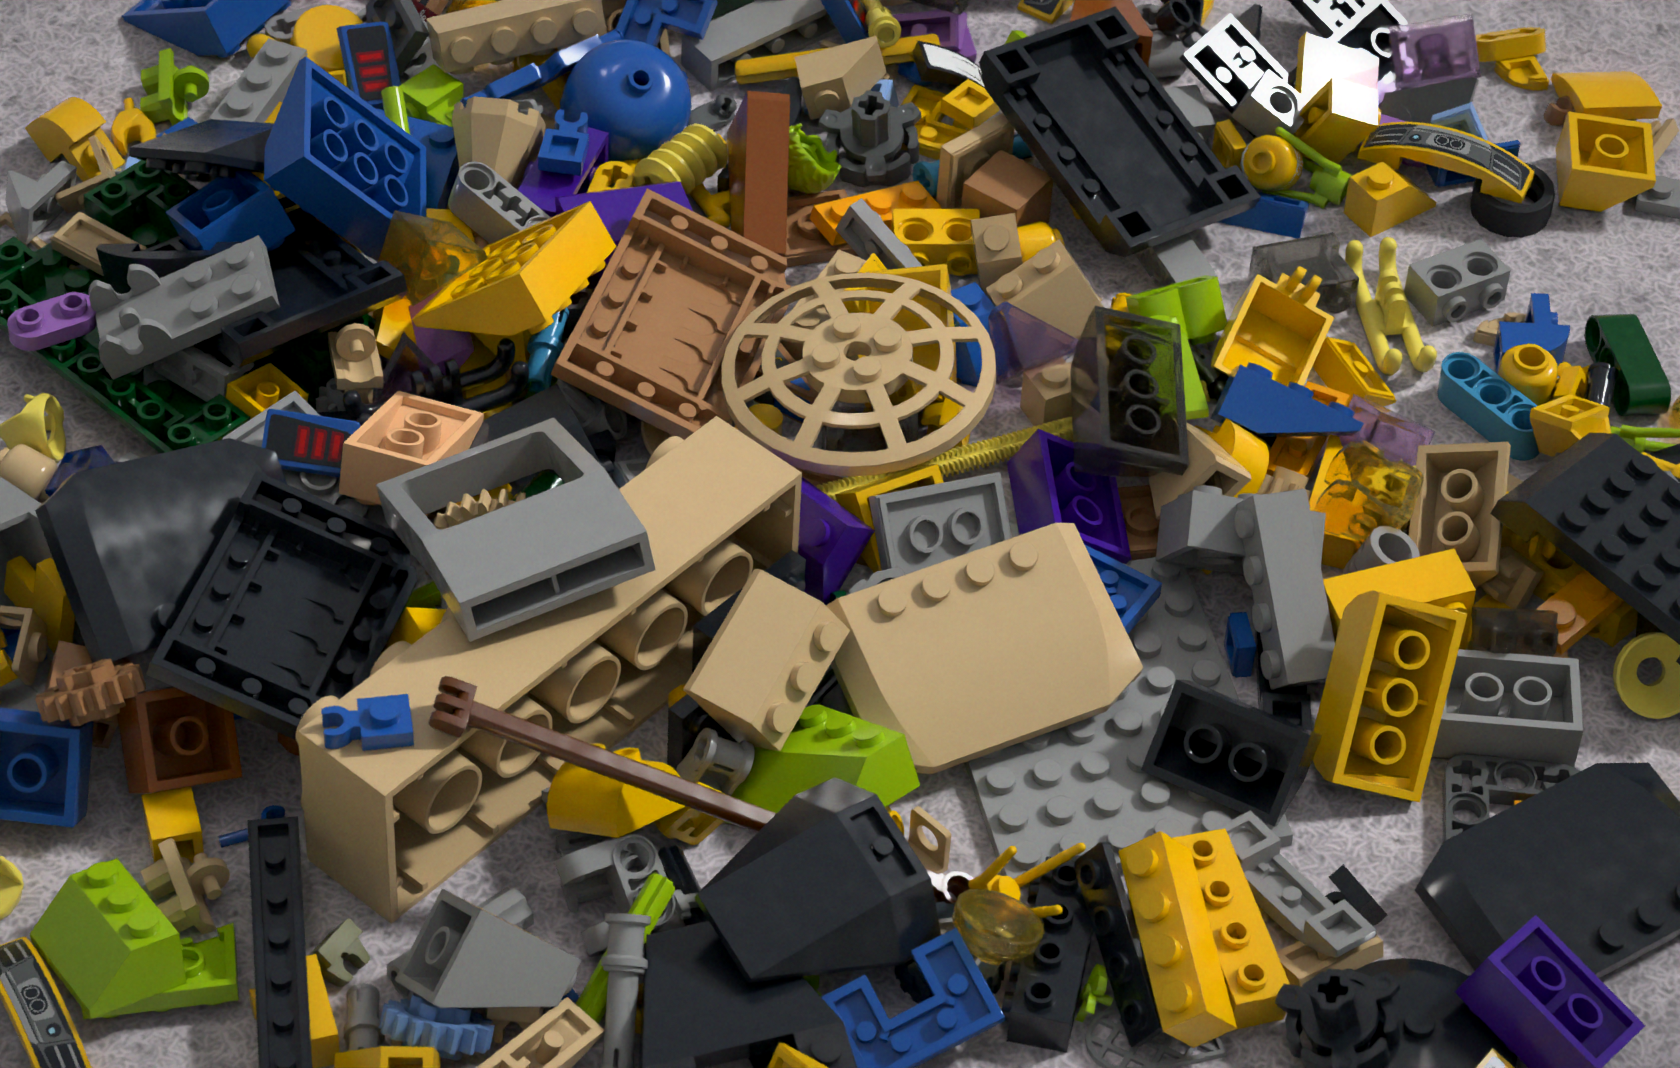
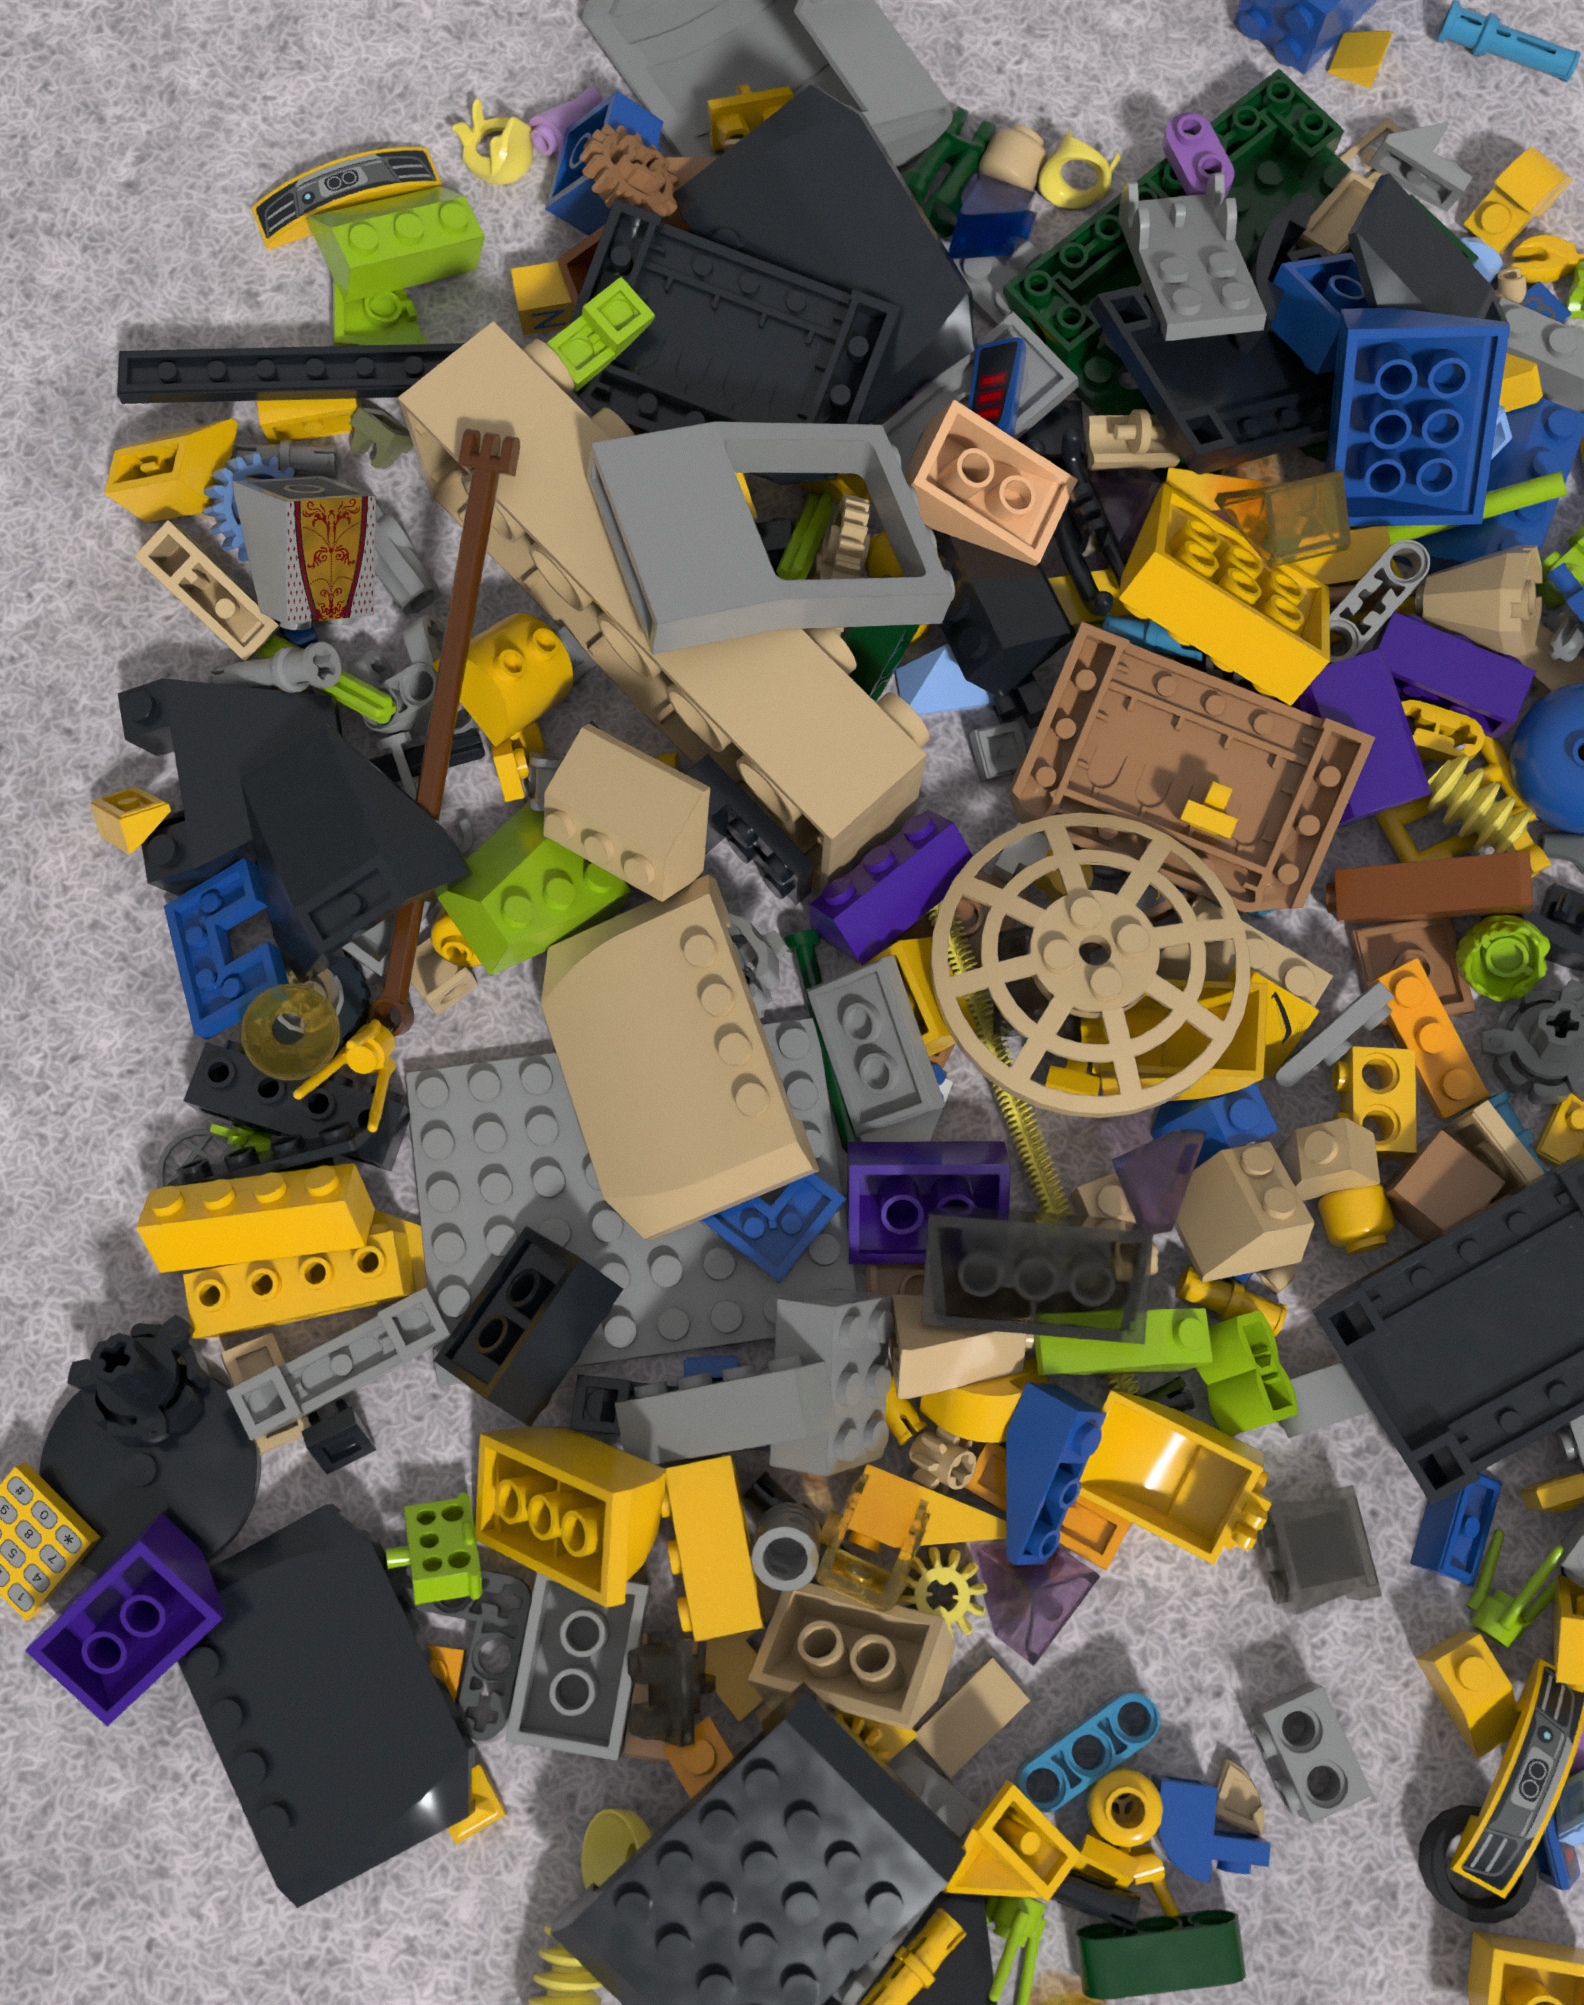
camera: 95 degrees right, 30 degrees up
tan bracket [55,135,116,213] -> none
tan hips [141,838,230,934] -> none
yellow piece [225,363,309,419] -> none
blue plate [321,694,414,751] -> none
blue plate [538,109,589,176] -> none
yellow head [1241,135,1303,192] -> none
yellow slope [1312,337,1397,415] -> none
light yellow piece [1345,237,1437,376] -> none
none -> lime piece [386,1493,482,1605]
none -> lime slope [546,277,655,392]
none -> yellow tile [1178,781,1238,840]

